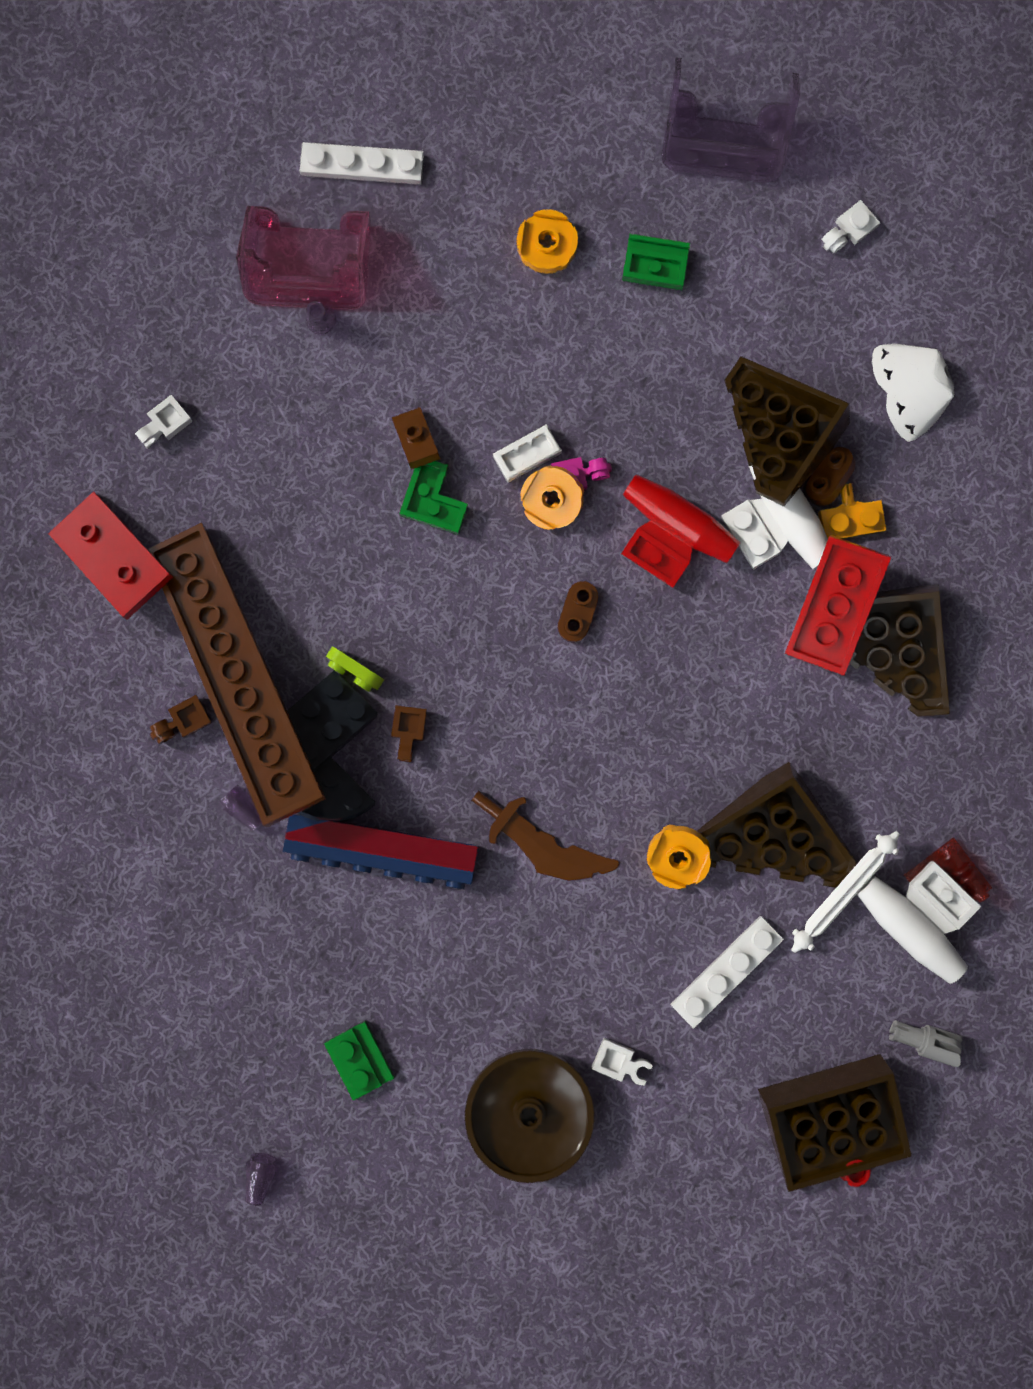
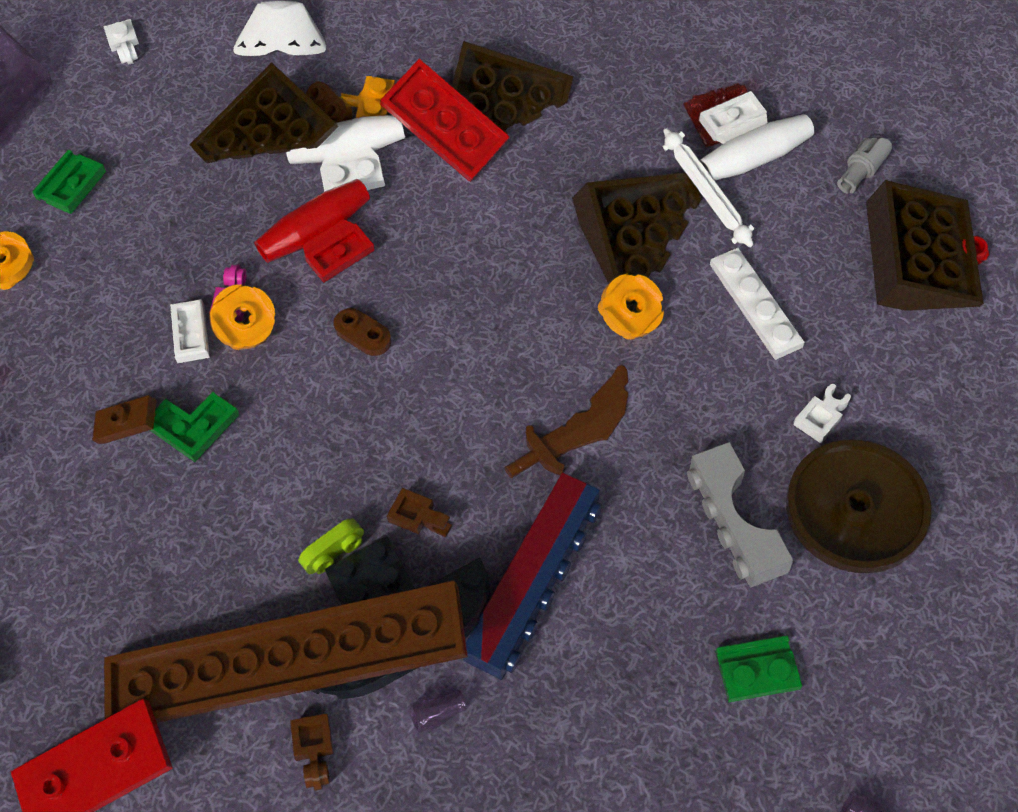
camera: 70 degrees left, 25 degrees down
none -> light grey arch [687,442,793,588]

